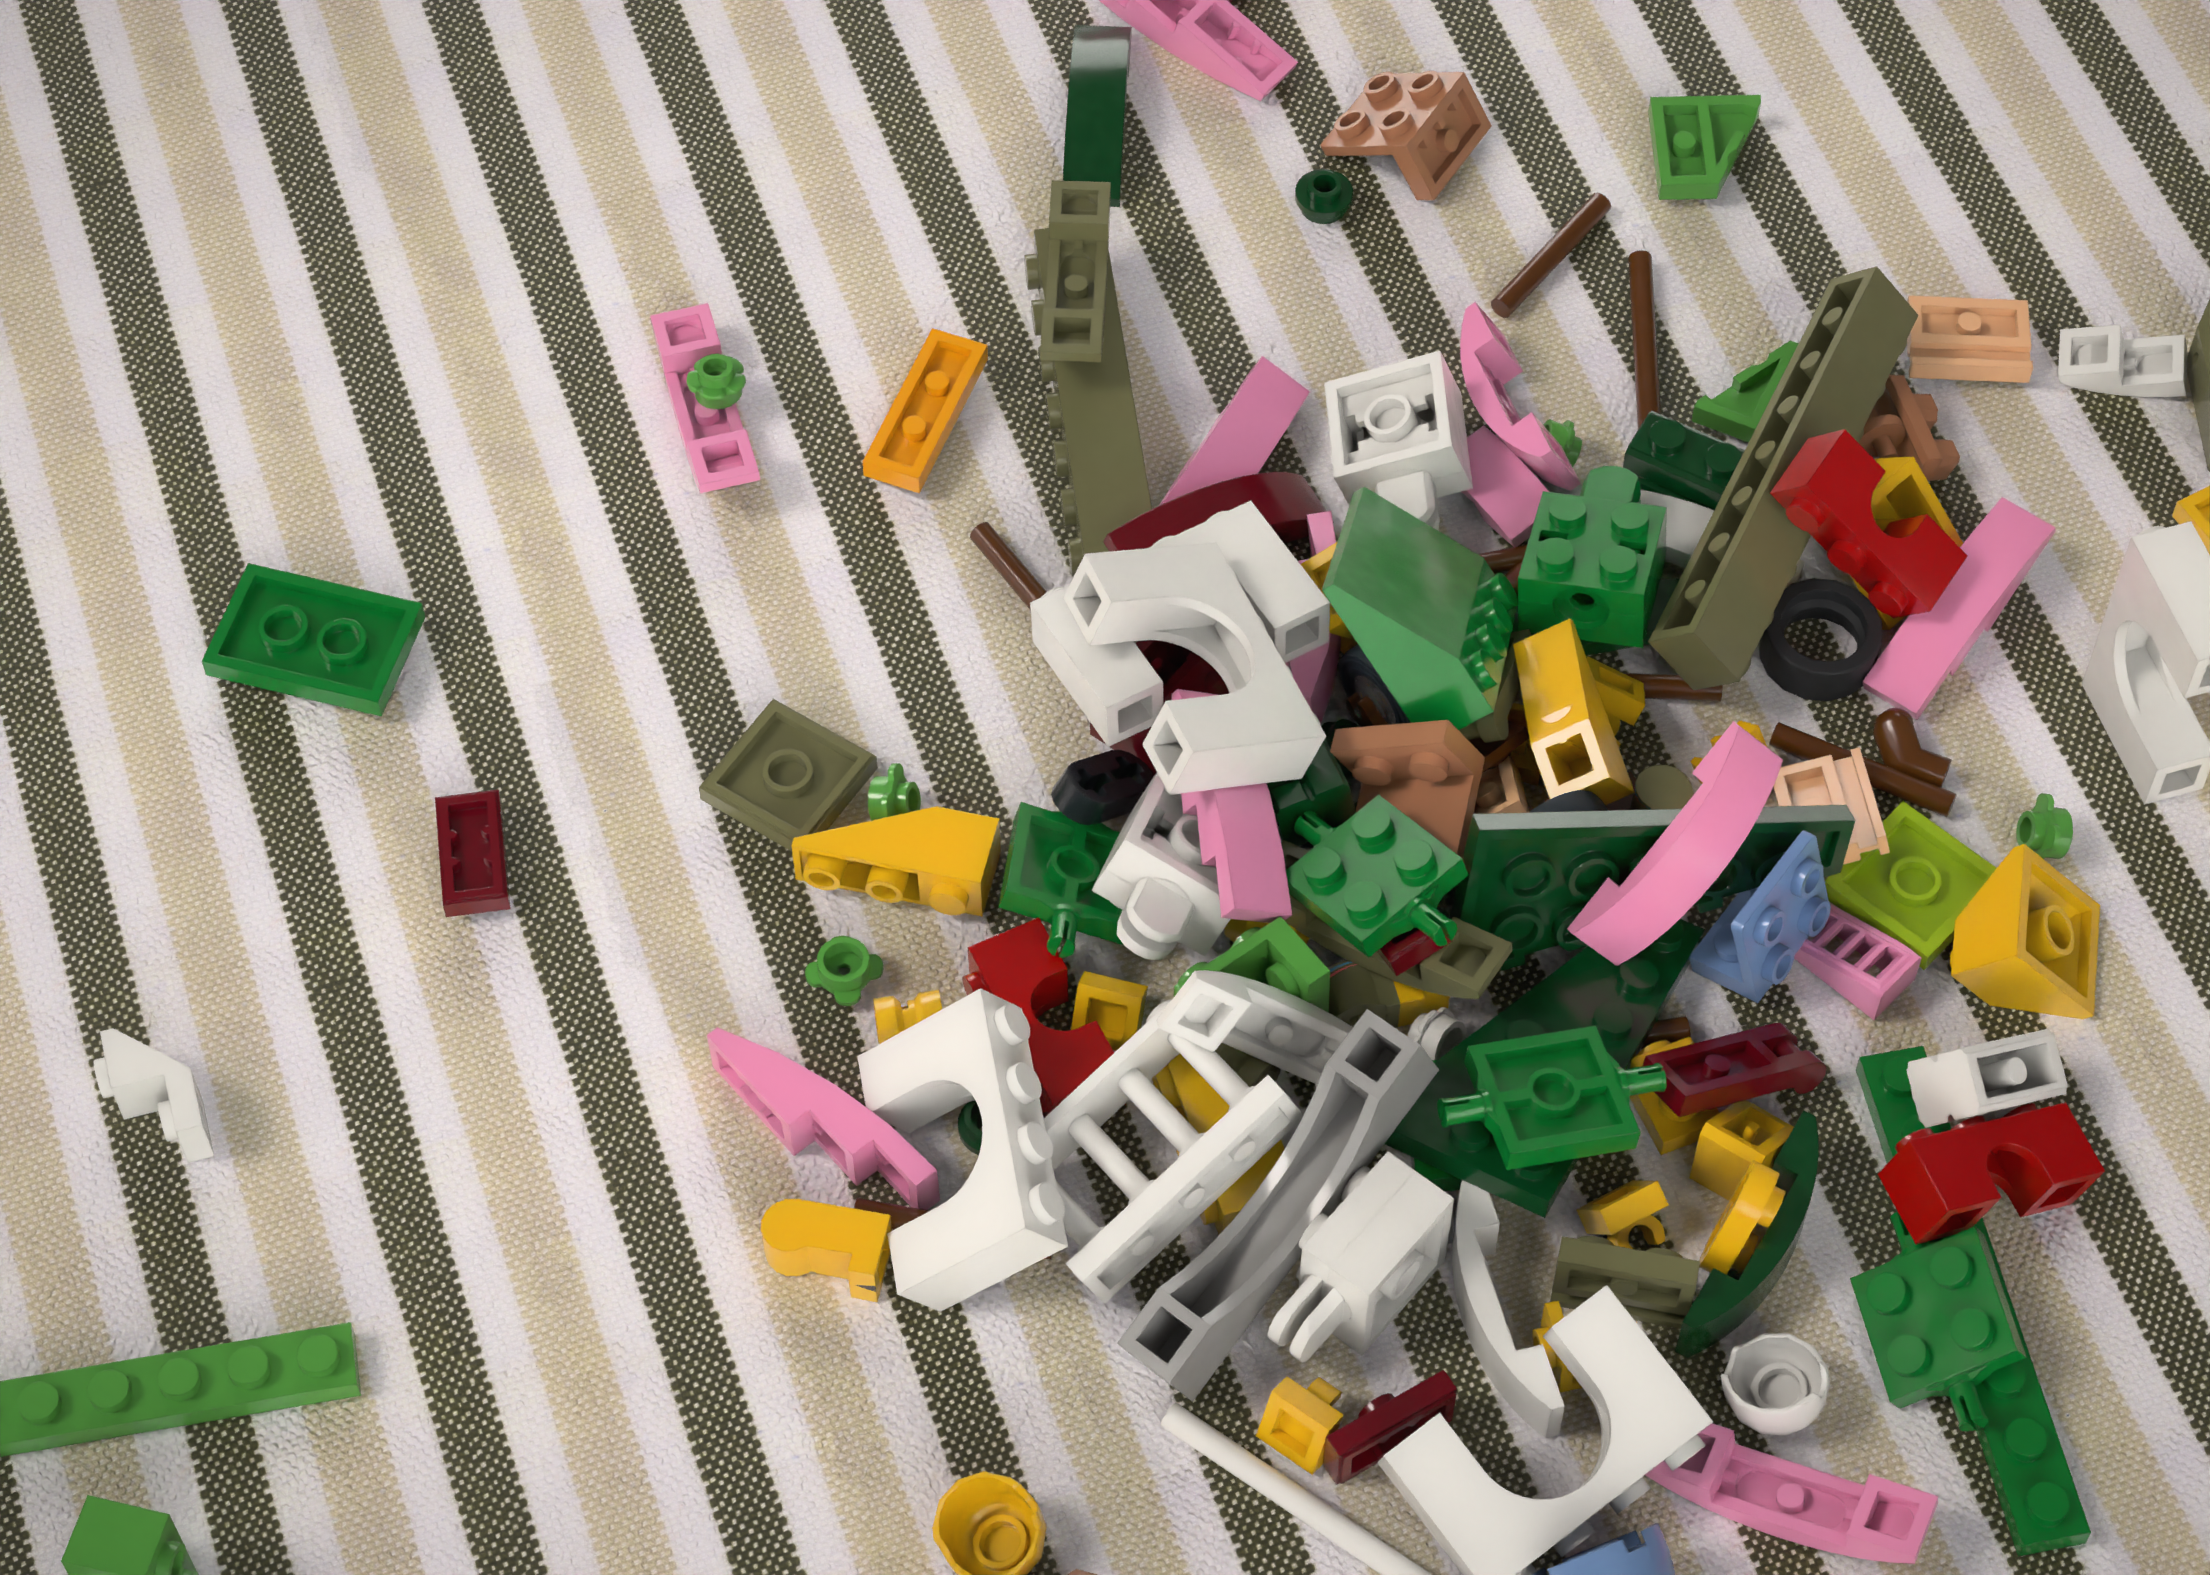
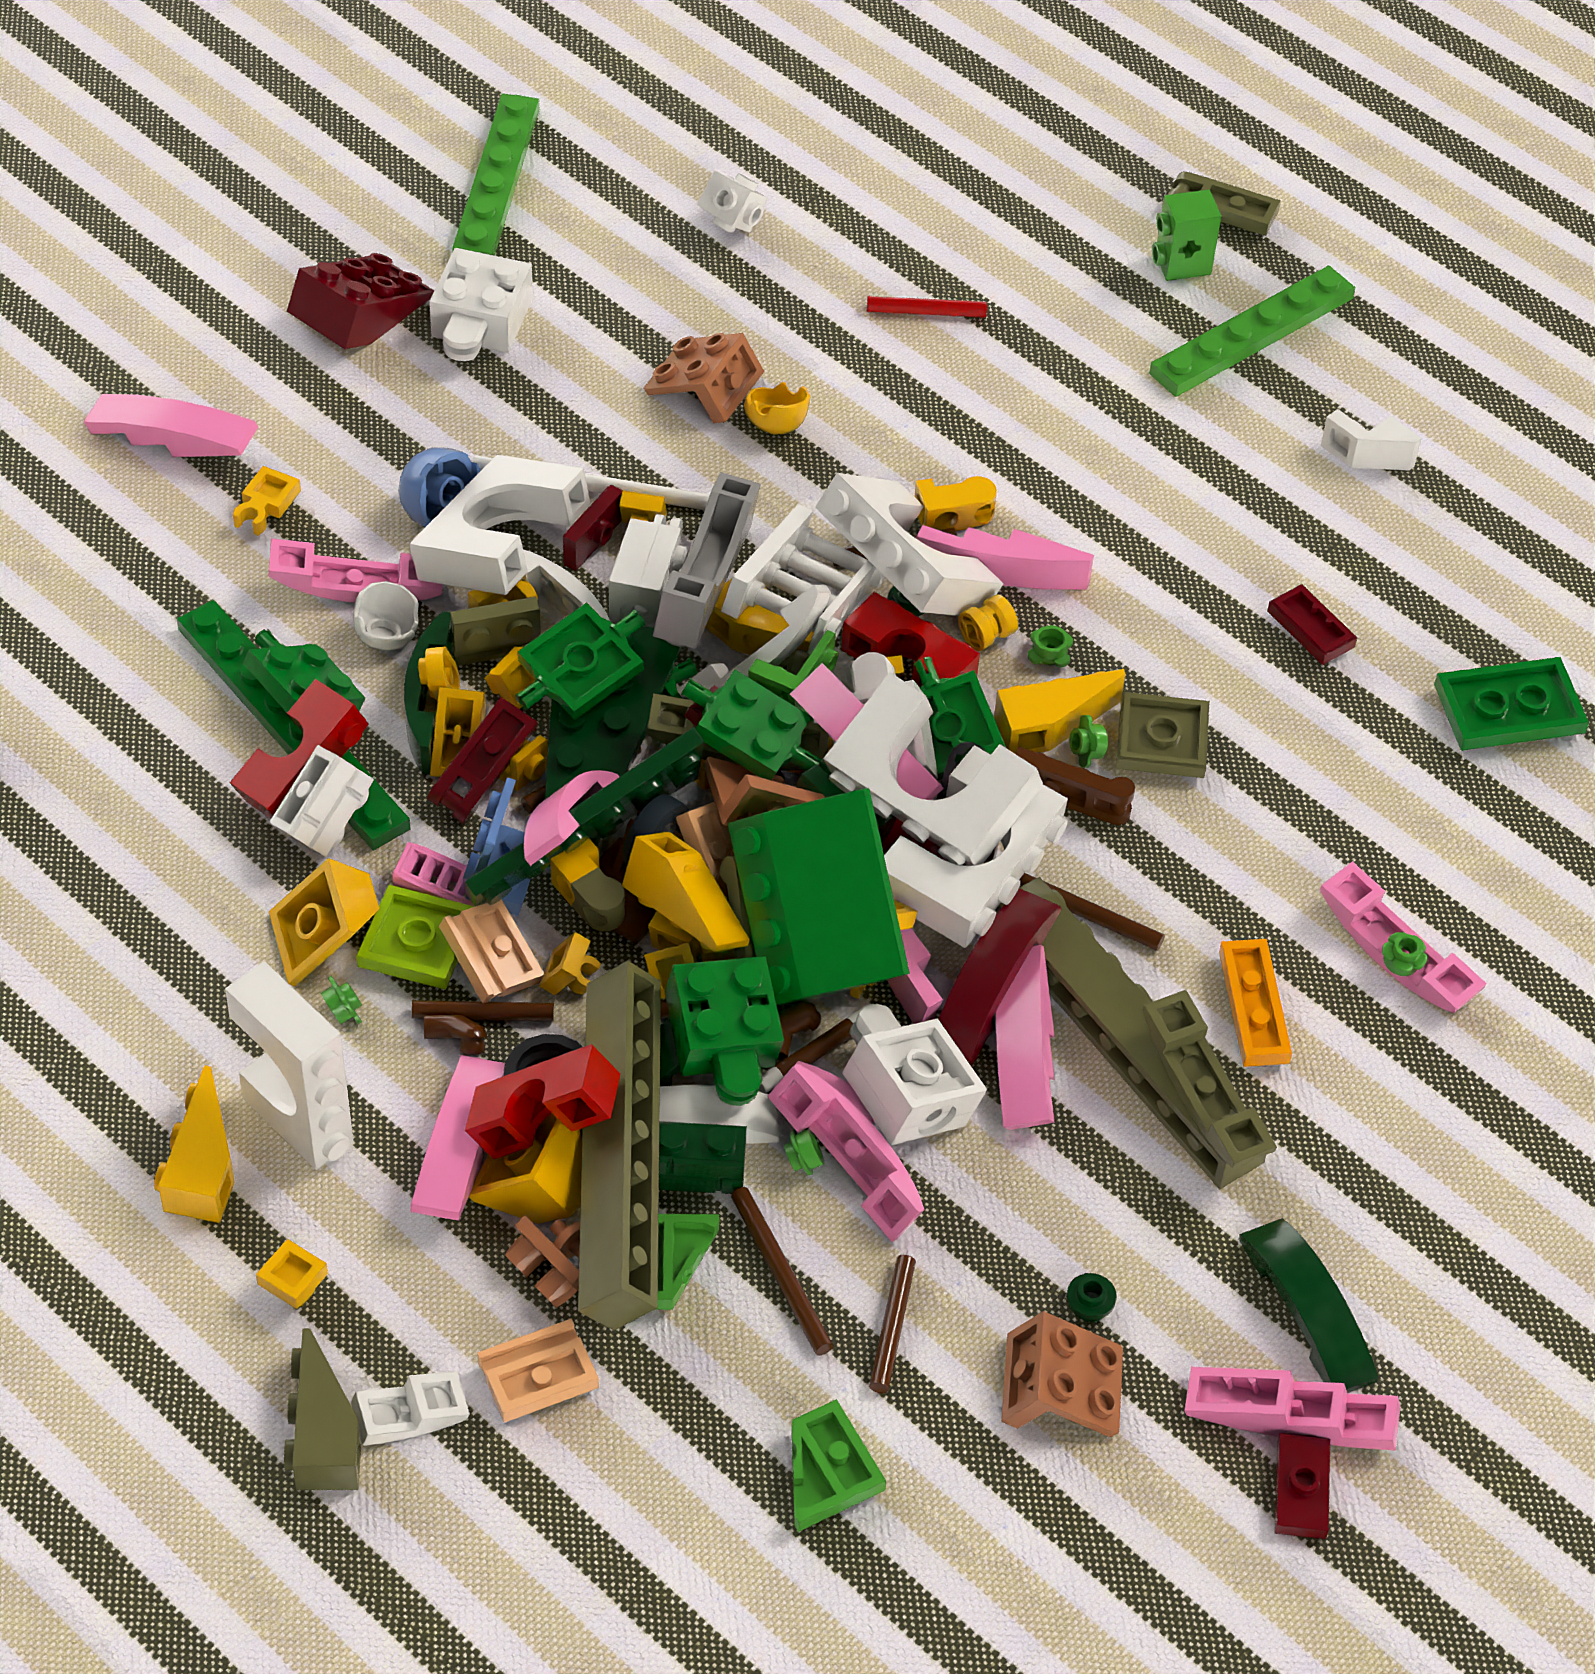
camera: 150 degrees right, 5 degrees down
none -> reddish brown plate [1015,746,1135,825]

